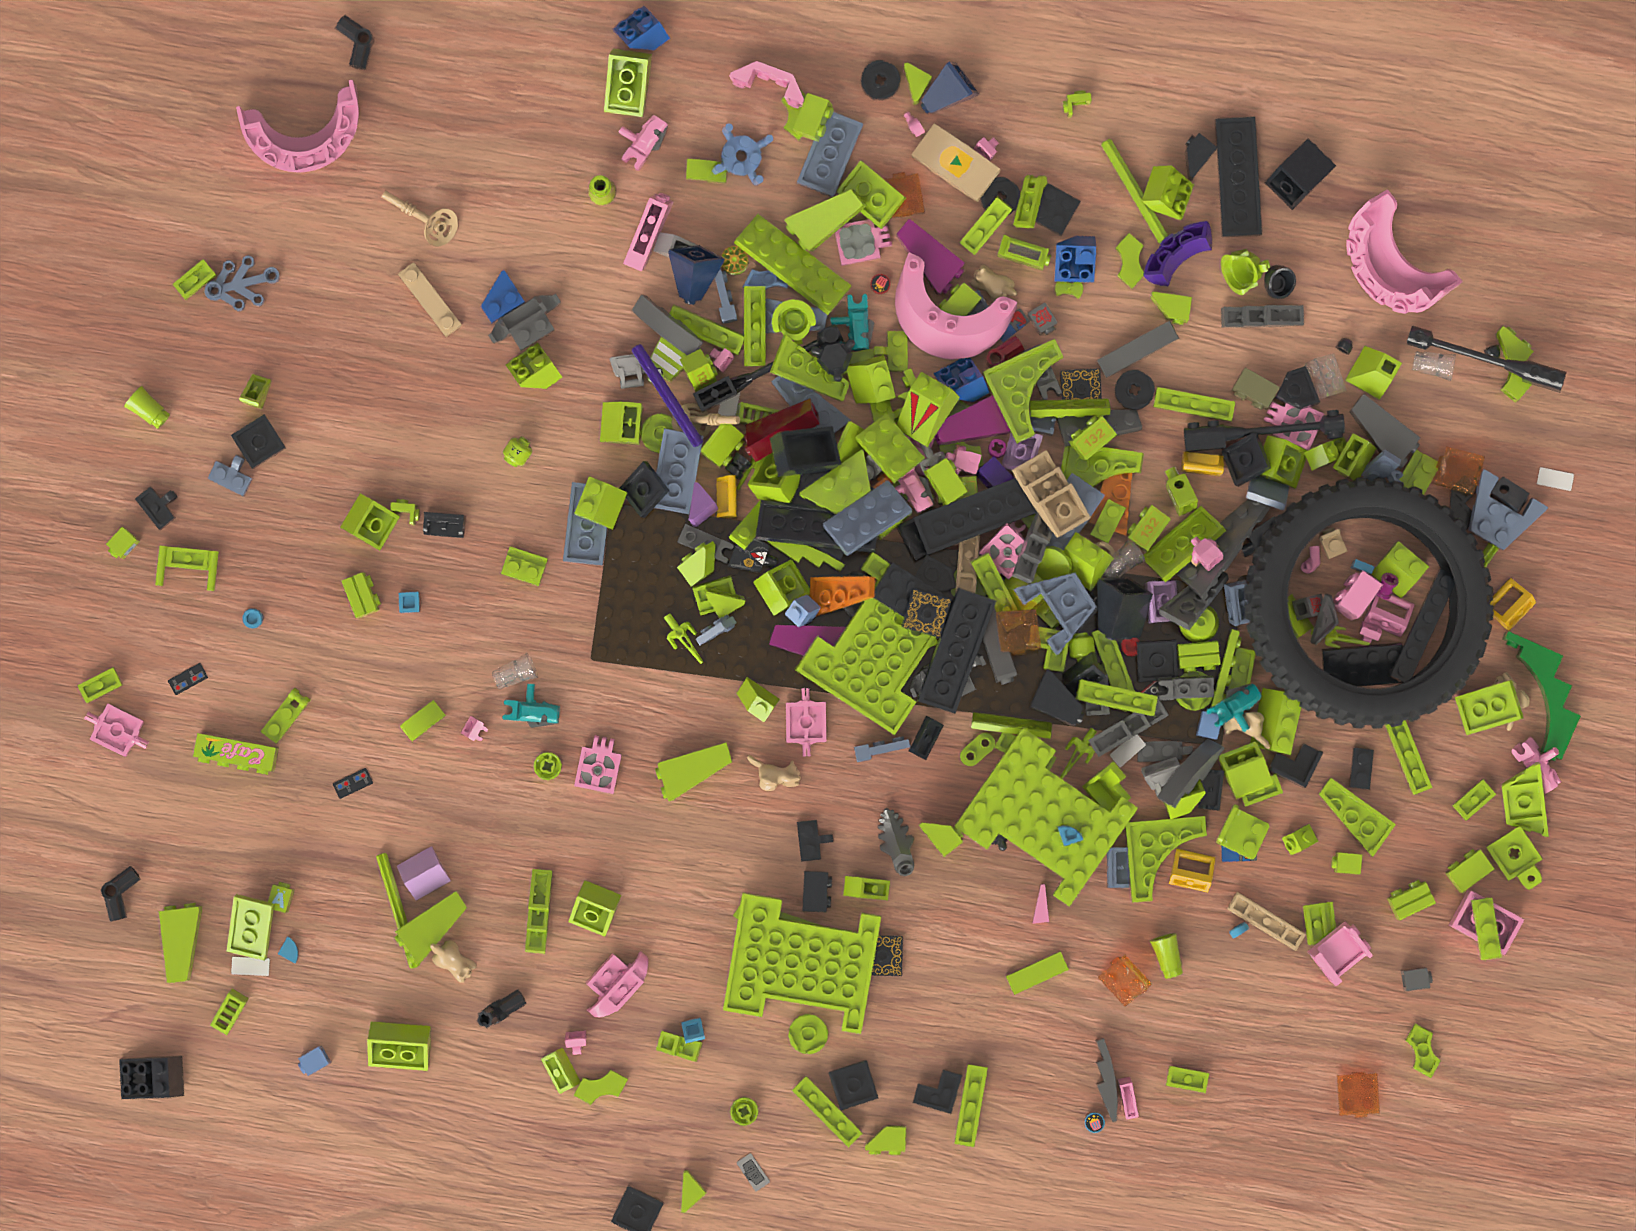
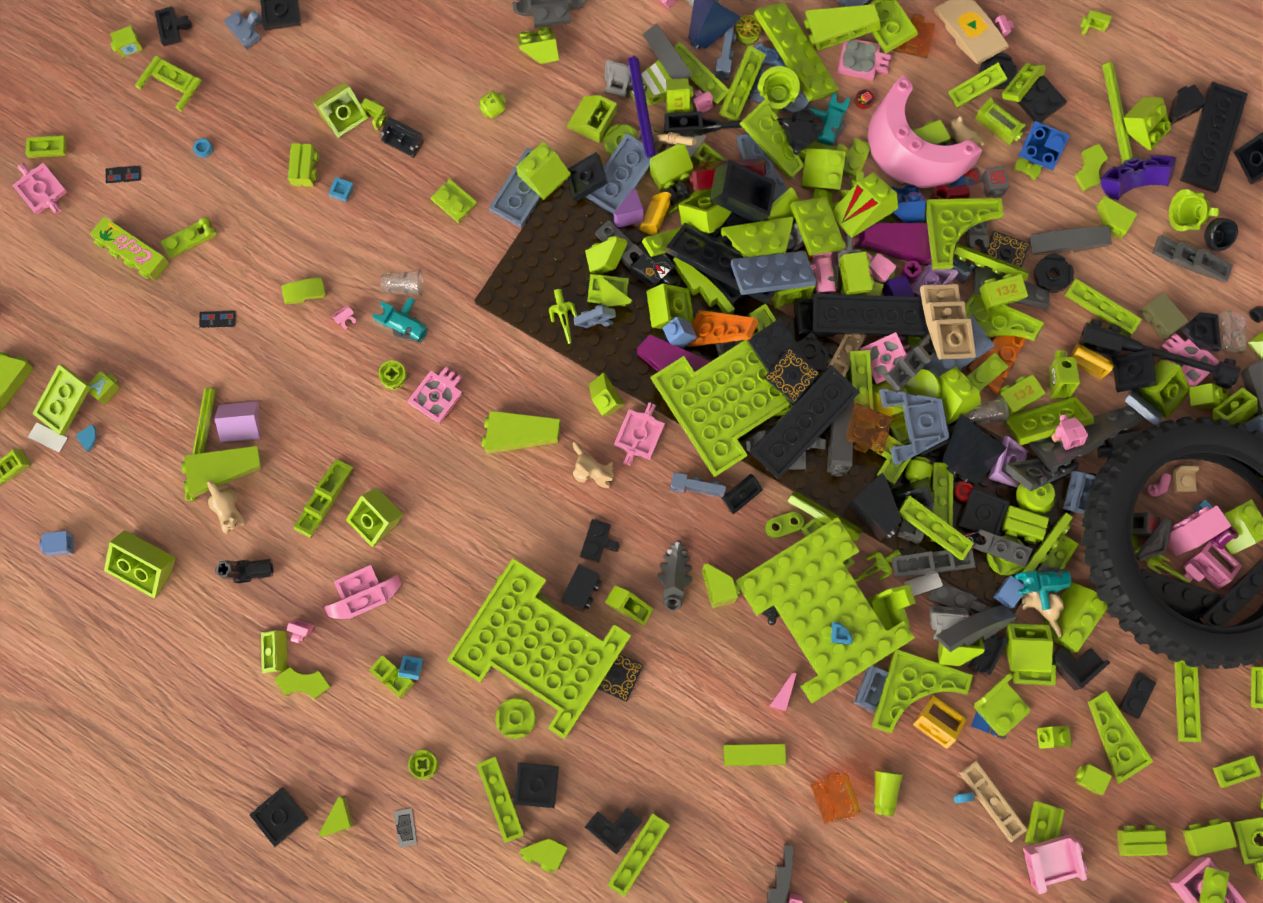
camera: 20 degrees right, 10 degrees down
magenta slope [896,219,965,296] -> none

